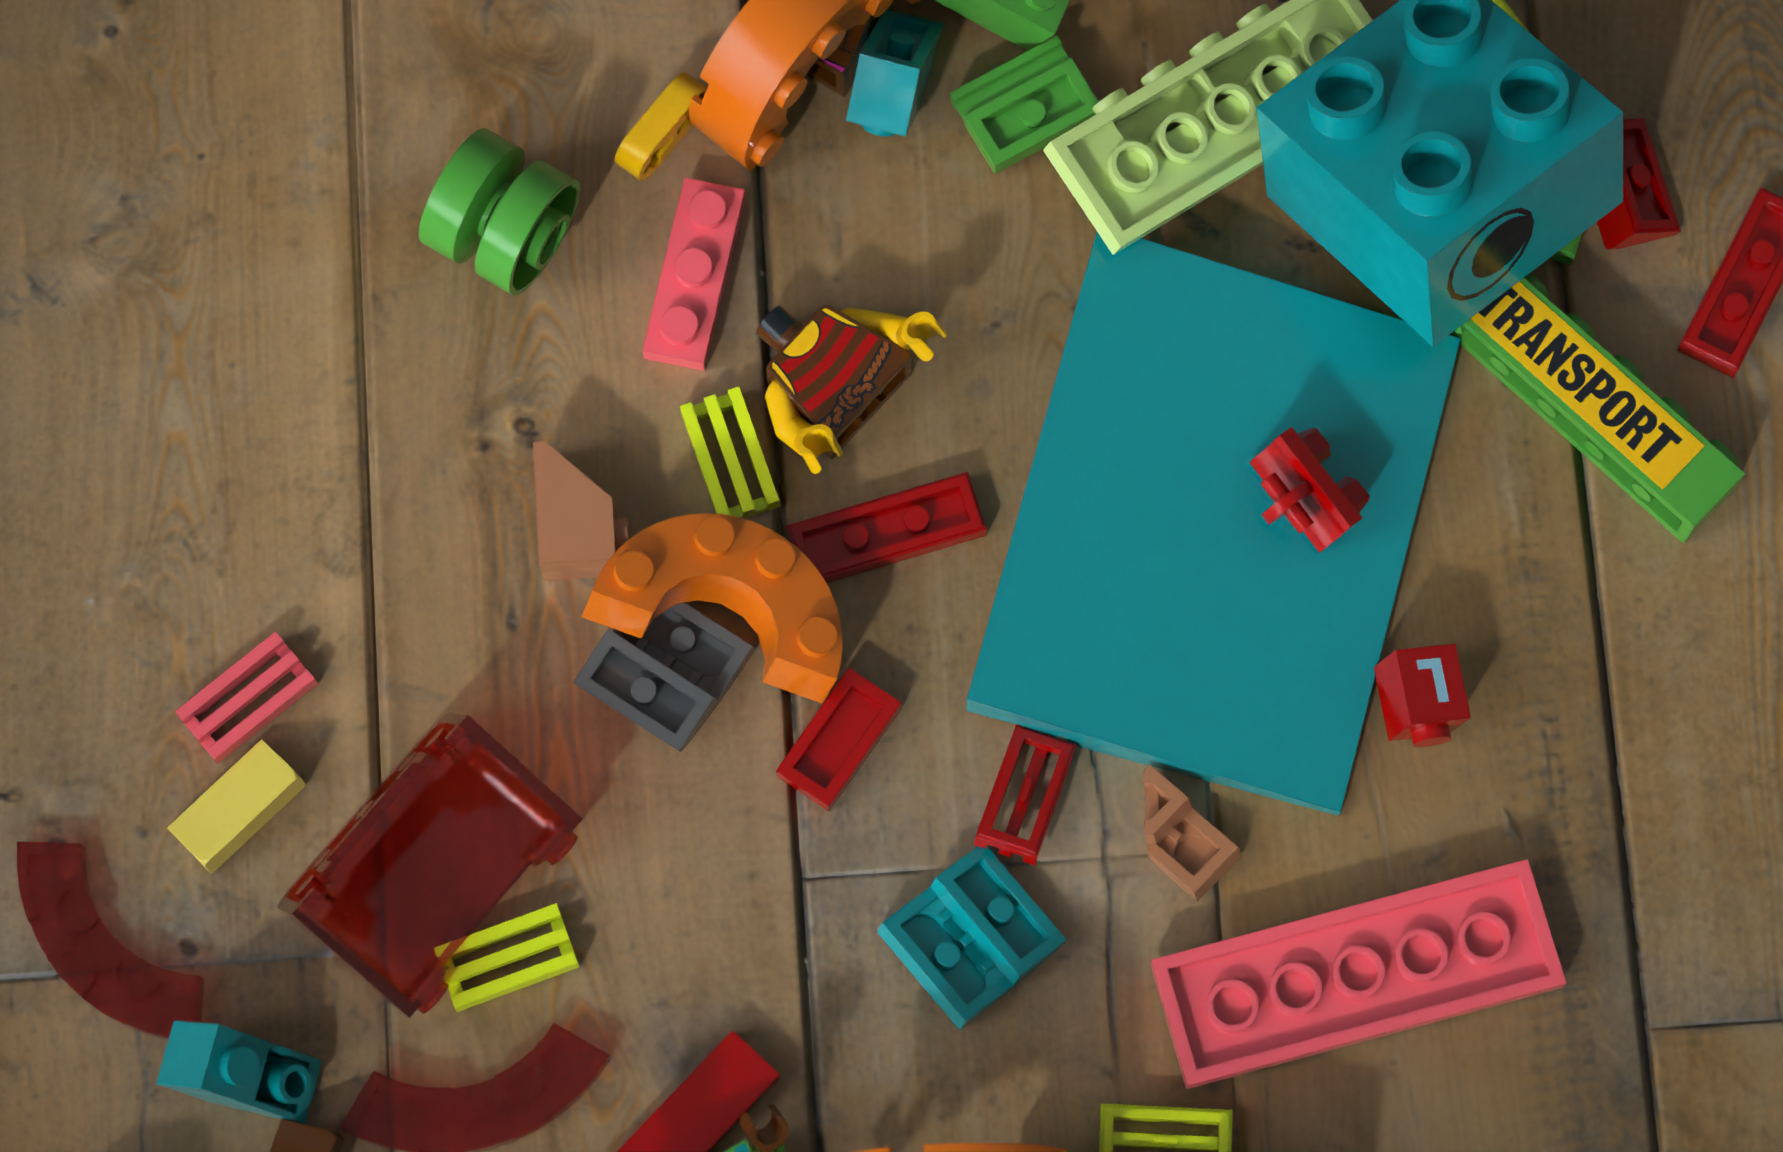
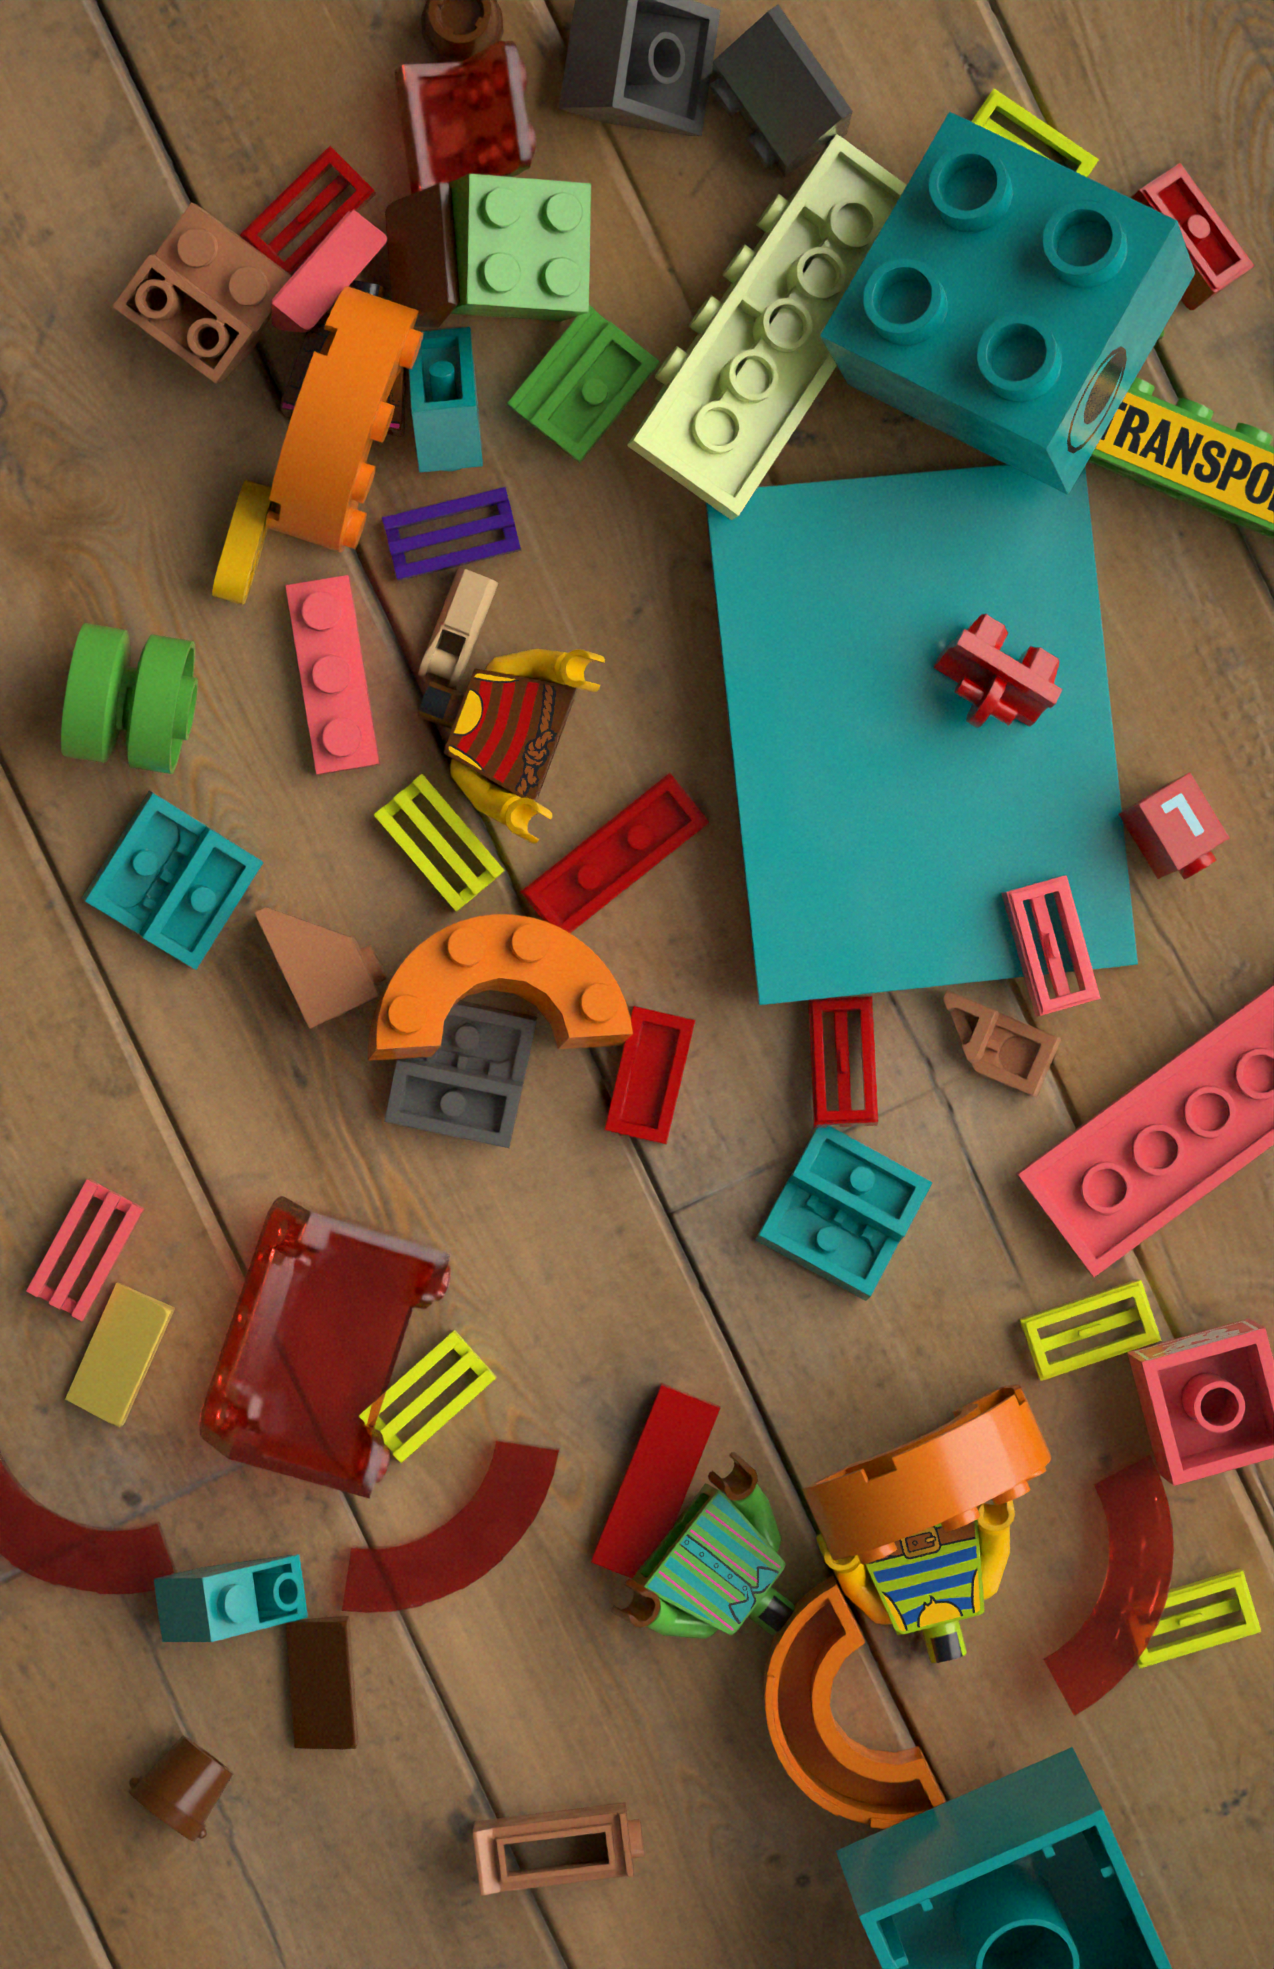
camera: 25 degrees left, 15 degrees up
none -> teal slope [82,790,264,970]
none -> dark purple tile [382,487,522,581]
none -> tan bar [418,567,499,689]
none -> coral tile [1001,875,1101,1016]

